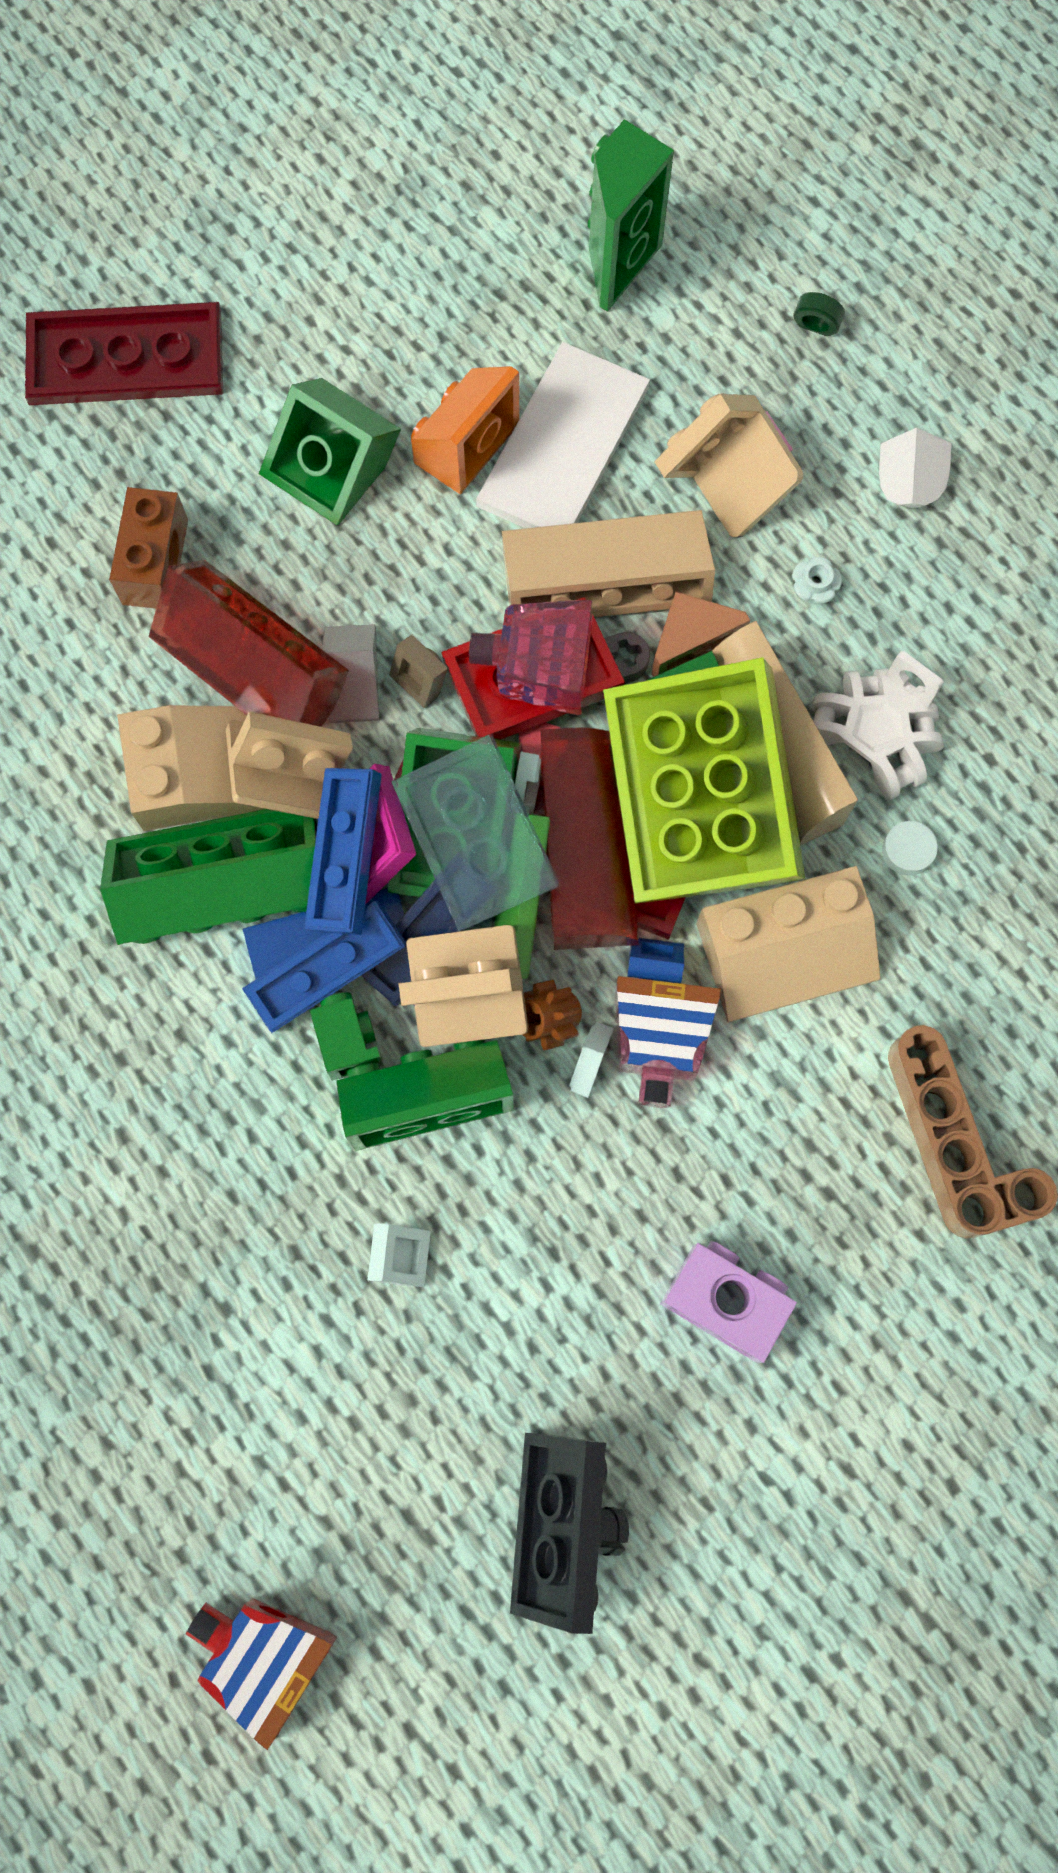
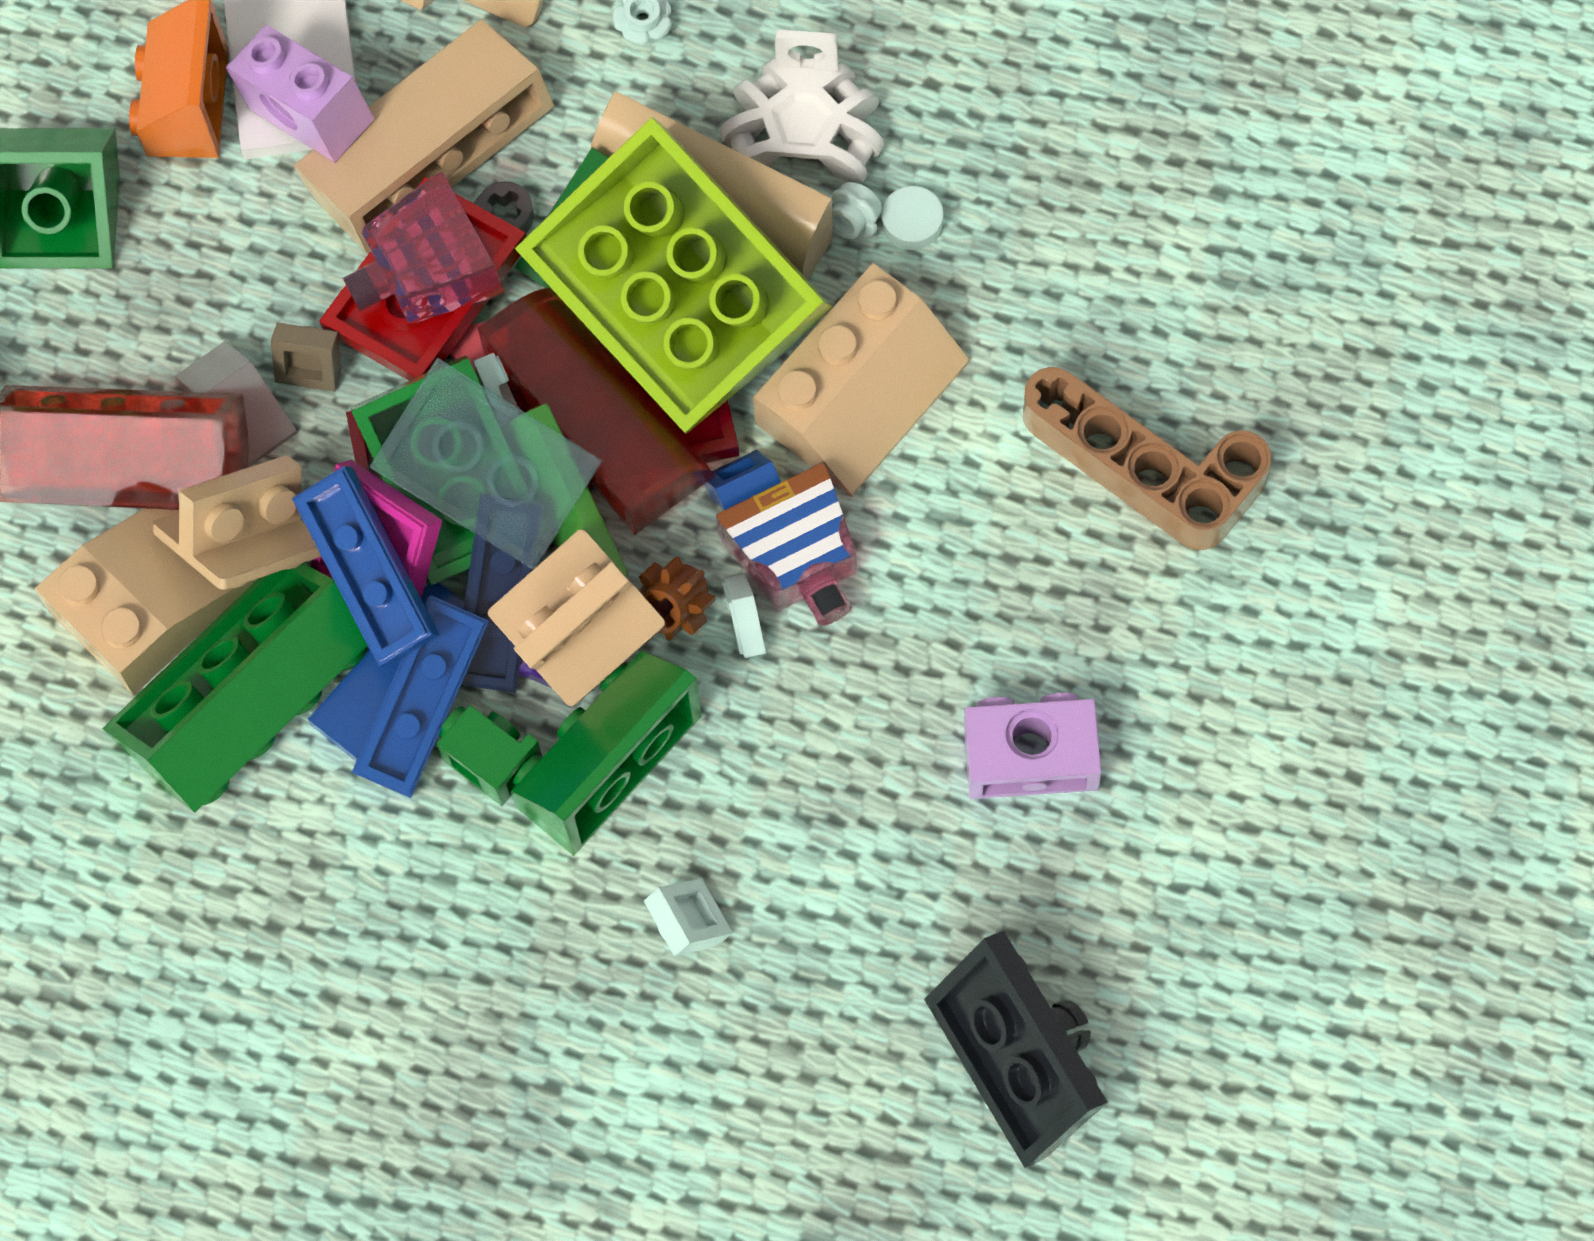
camera: 30 degrees left, 5 degrees down
nougat slope [651,592,750,677] -> none
none -> lavender brick [226,24,375,163]
none -> light aqua plate [828,182,882,239]

